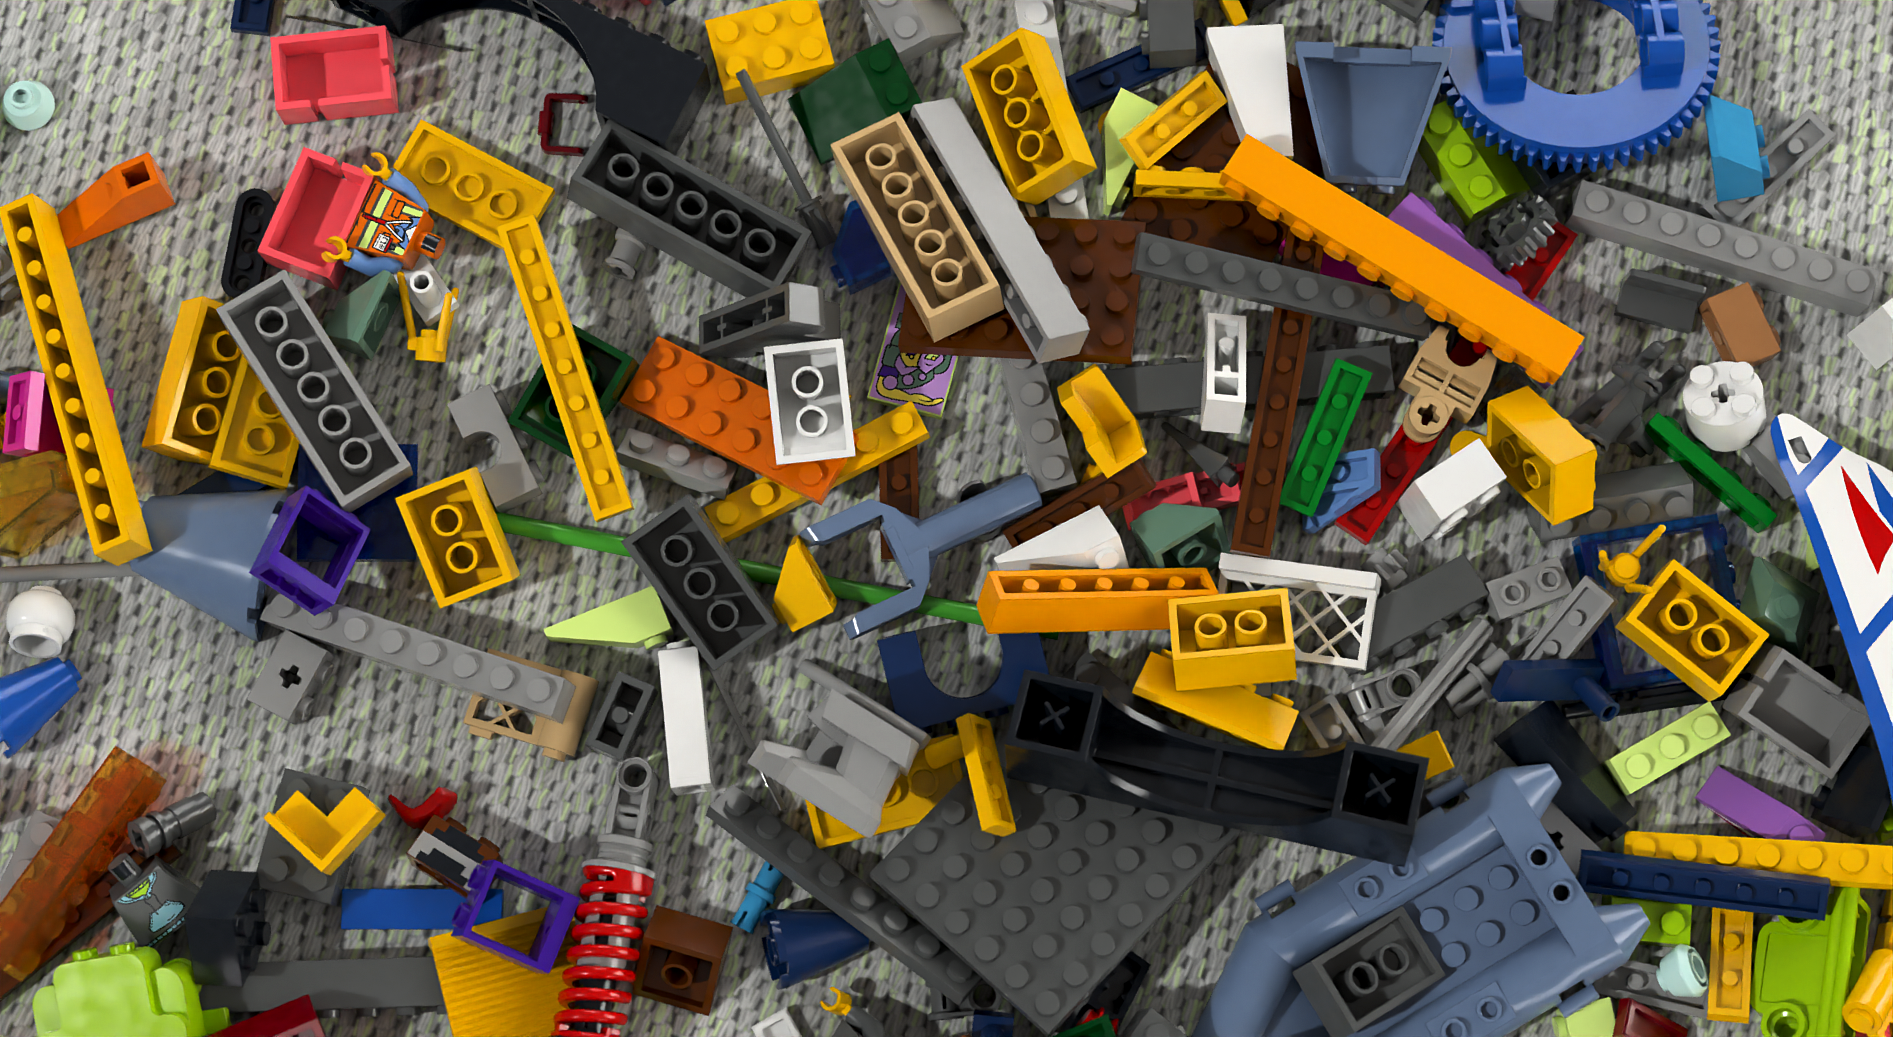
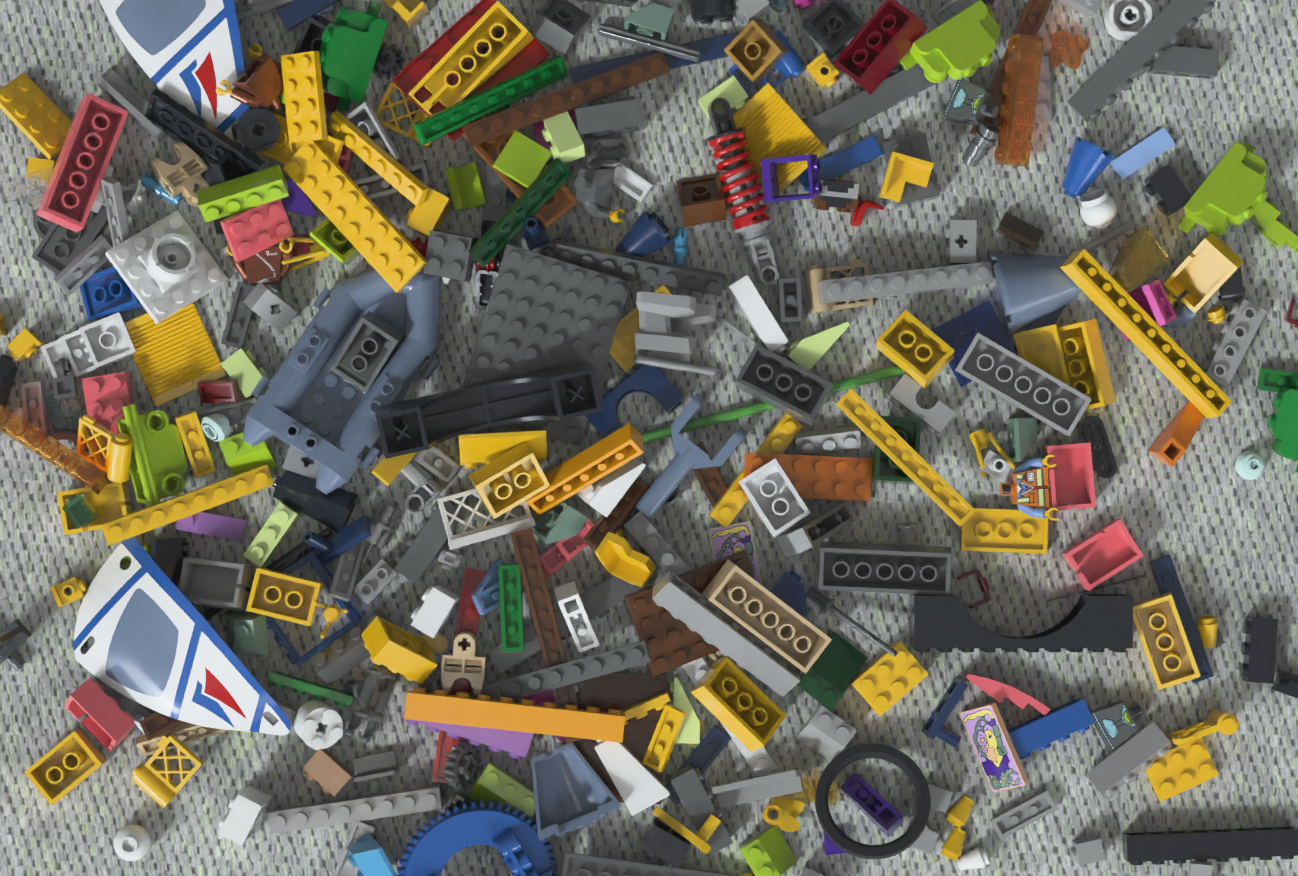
camera: 155 degrees right, 10 degrees up
black brick [184,870,271,987] -> none
dark purple window [249,485,371,616] -> none
yellow slope [773,534,838,633] -> none
yellow piece [925,713,1017,837] -> none
dark grey piece [1161,422,1240,488] -> none
light grey axle [1370,617,1494,751] -> none
dark blue tile [1577,849,1830,921] -> none
none -> dark brown panel [995,212,1044,251]

